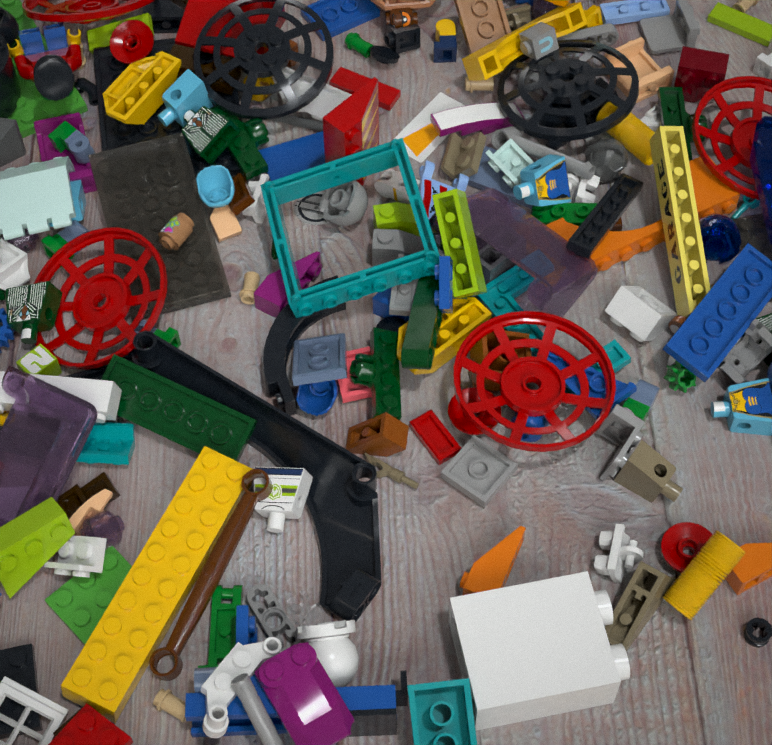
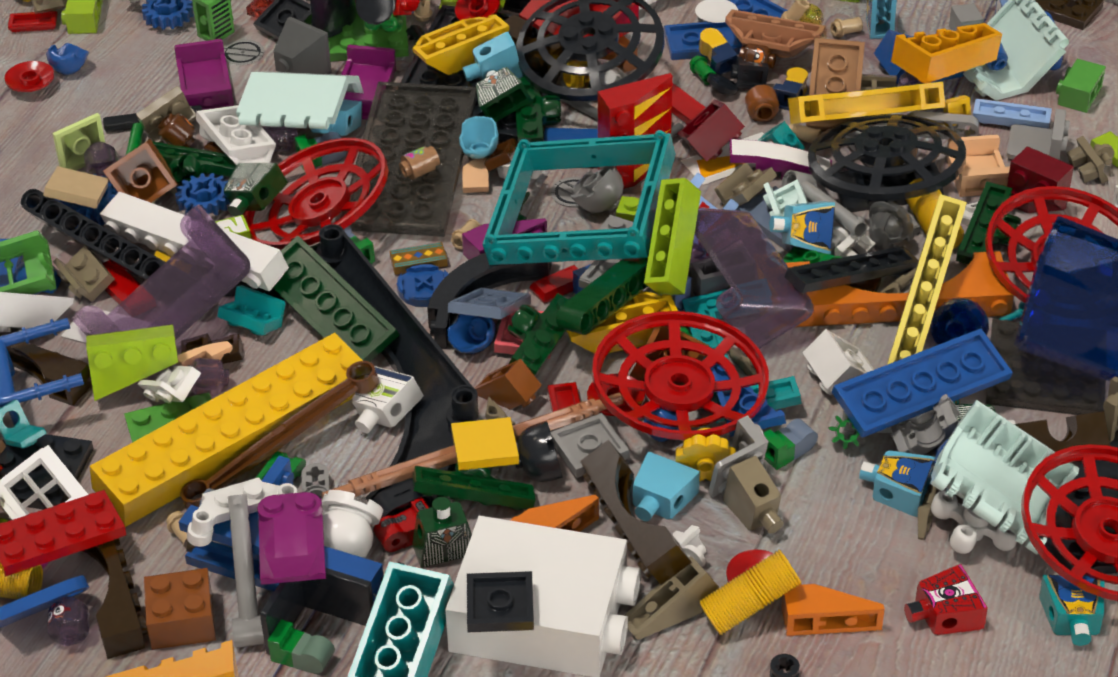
camera: 25 degrees right, 15 degrees down
leg [48,121,95,164] -> none
blue plate [434,256,453,313] -> none
light grey brick [519,22,559,60] -> none
none -> nougat axle [321,393,624,499]
none -> red leg [373,497,429,552]
none -> pearl gold tile [389,242,448,275]
none -> blue tile [397,264,448,307]
none -> dark green plate [412,463,536,510]
none -> dark green torso [412,497,472,568]
none -> yellow tile [451,417,519,470]
none -> black plate [467,571,534,633]
none -> black cylinder [516,421,563,482]
none -> red tile [529,265,578,304]
none -> dark brown arch [580,440,692,585]
none -> medium azure torso [633,452,700,521]
none -> yellow plant [675,428,736,482]
none -> dark red slope [677,99,745,162]
none -> leg [699,28,737,75]
none -> dark tan hand [728,347,757,376]
none -> dark orange head [745,85,779,121]
none -> teal bracket [757,121,805,150]
none -> dark tan hand [880,268,916,293]
none -> dark tan hips [1067,136,1114,184]

